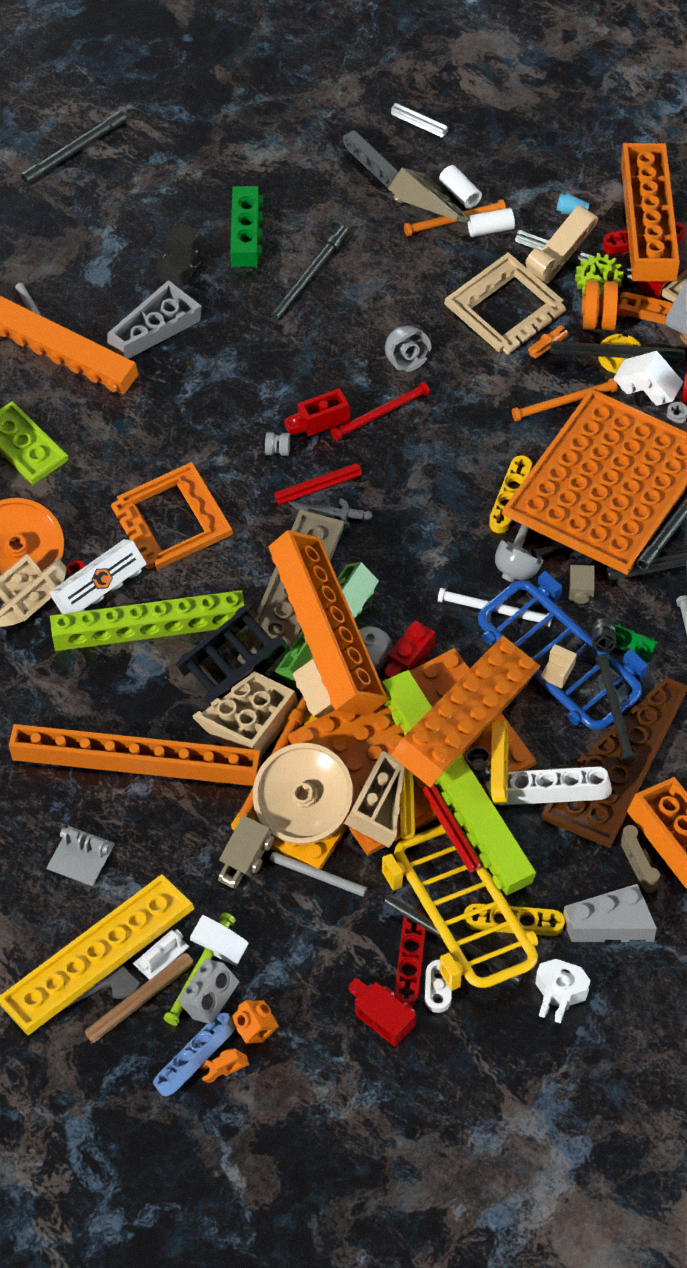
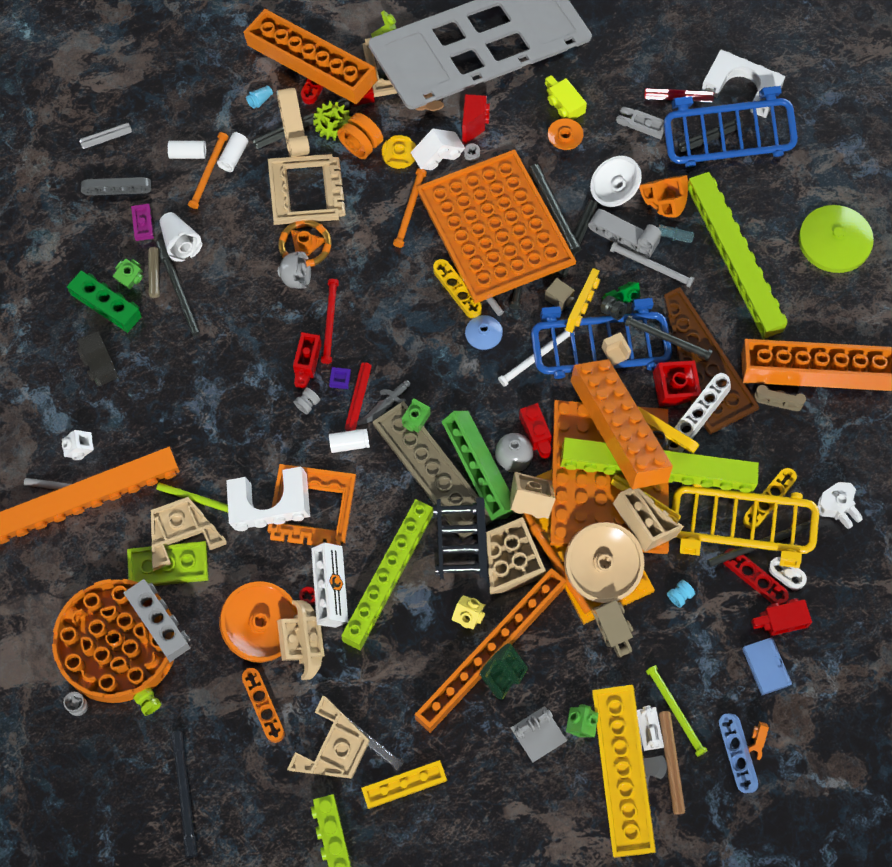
camera: 55 degrees left, 10 degrees up
light grey wedge [107,280,201,359] -> none
light grey brick [178,959,239,1024] -> none
white slope [190,915,248,966] -> none
orange brick [231,1000,279,1043] -> none
orange brick [268,530,388,716] -> none
light grey bar [270,851,367,897] -> none
dark tan wedge [388,167,469,223] -> none
red axle [423,784,482,873] -> none
light grey cylinder [495,540,544,583] -> none
orange axle [528,325,568,358] -> none
pearl dark grey axle [550,341,685,362] -> none
light grey wedge [563,884,657,942] -> none
orange plate [617,292,673,325] -> none
none -> white brick [62,430,93,460]
none -> bright green brick [113,258,143,290]
none -> magenta plate [131,204,154,241]
none -> dark tan axle [148,247,160,298]
none -> tan wing [151,497,226,571]
none -> lime bar [156,482,228,513]
none -> white cone [160,212,202,262]
none -> white arch [227,467,310,531]
none -> orange piece [278,220,331,267]
none -> dark purple plate [329,367,351,389]
none -> white pin [329,429,370,453]
none -> bright green brick [402,398,430,433]
none -> light yellow brick [451,595,485,629]
none -> medium blue dish [465,315,503,350]
none -> clear green slope [479,643,528,700]
none -> yellow plate [566,268,600,333]
none -> bright green brick [566,705,599,737]
none -> red slope [653,360,701,407]
none -> medium azure wheel [667,580,695,608]
none -> medium blue piece [742,638,792,695]

